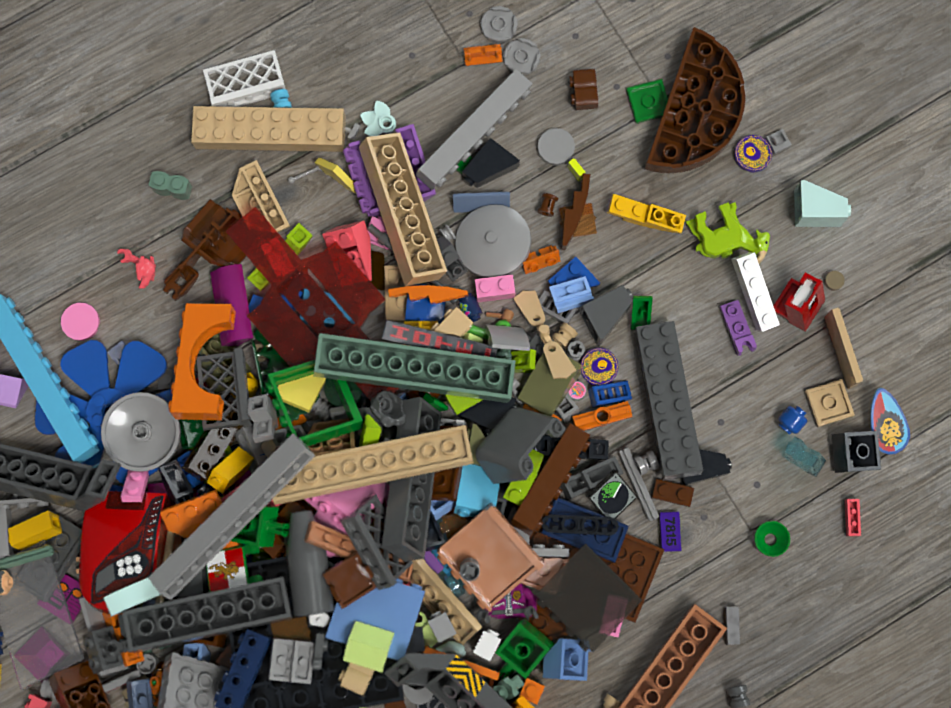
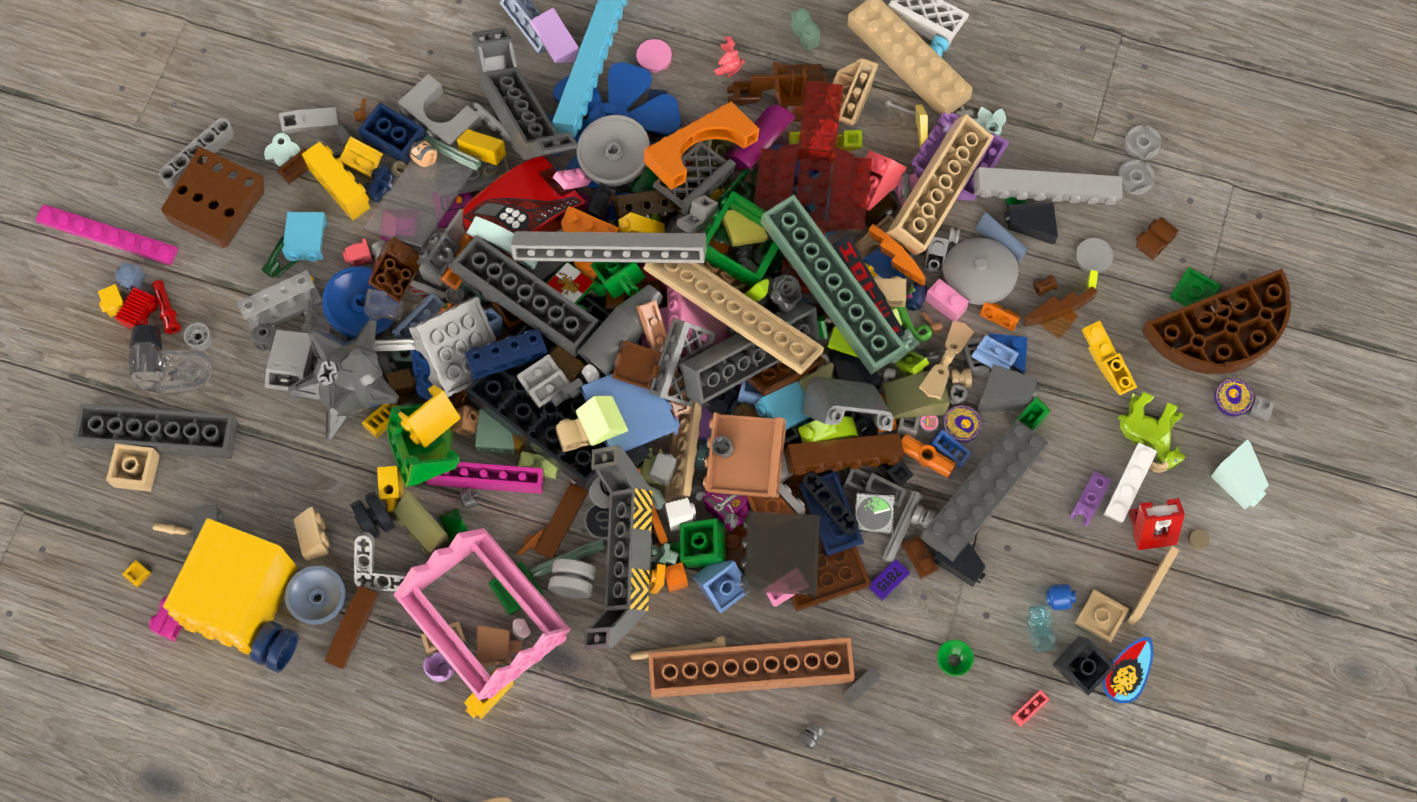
camera: 50 degrees right, 10 degrees down
orange hinge [464,44,502,66] -> none
light grey slope [485,325,530,351] -> none

